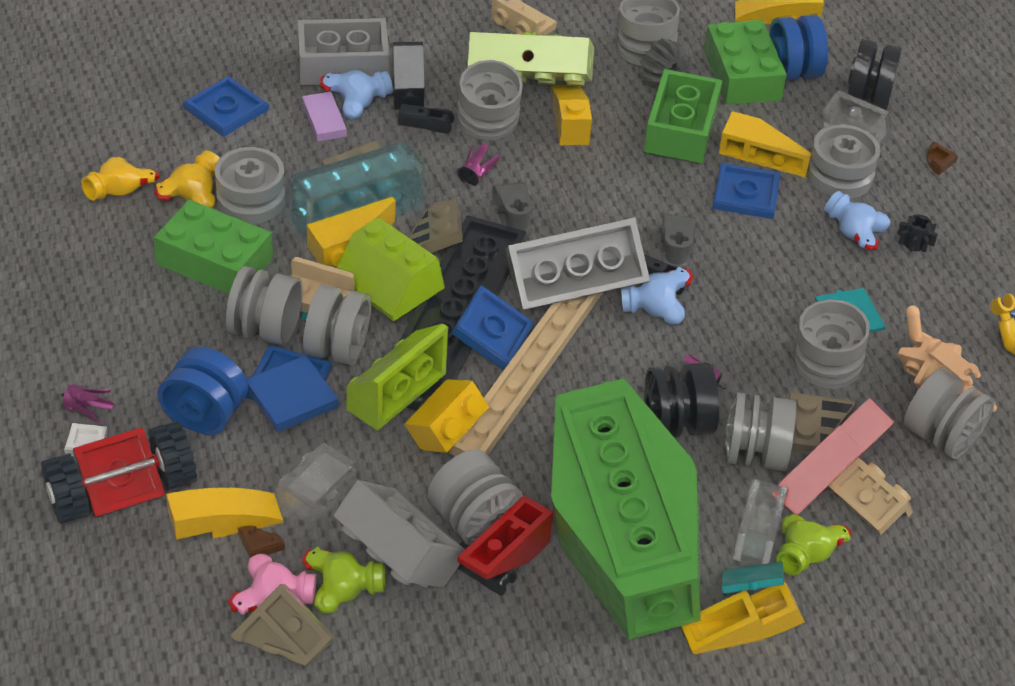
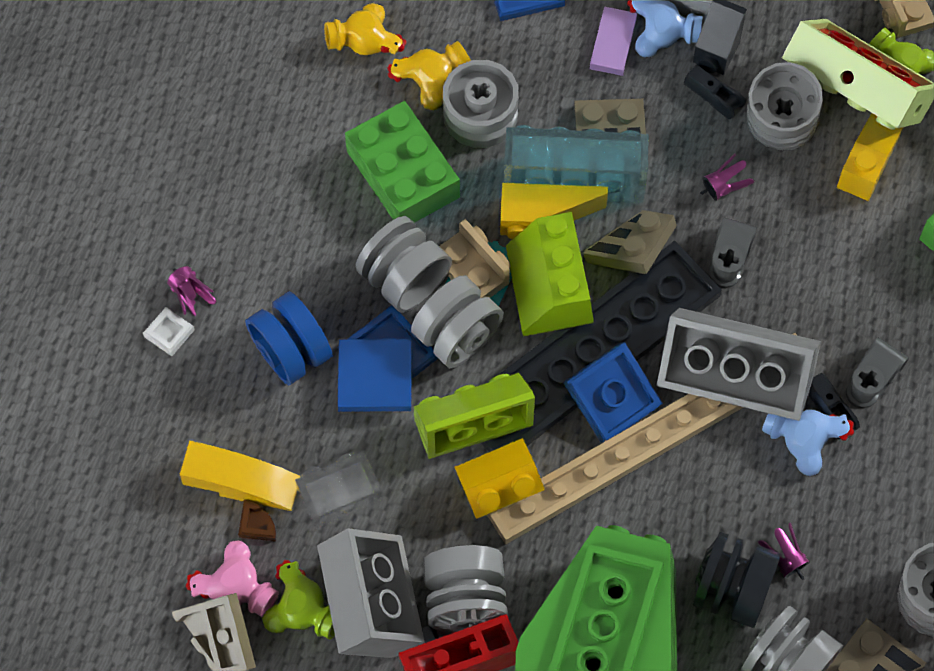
camera: 35 degrees right, 20 degrees up
plate [41,421,197,524] -> none

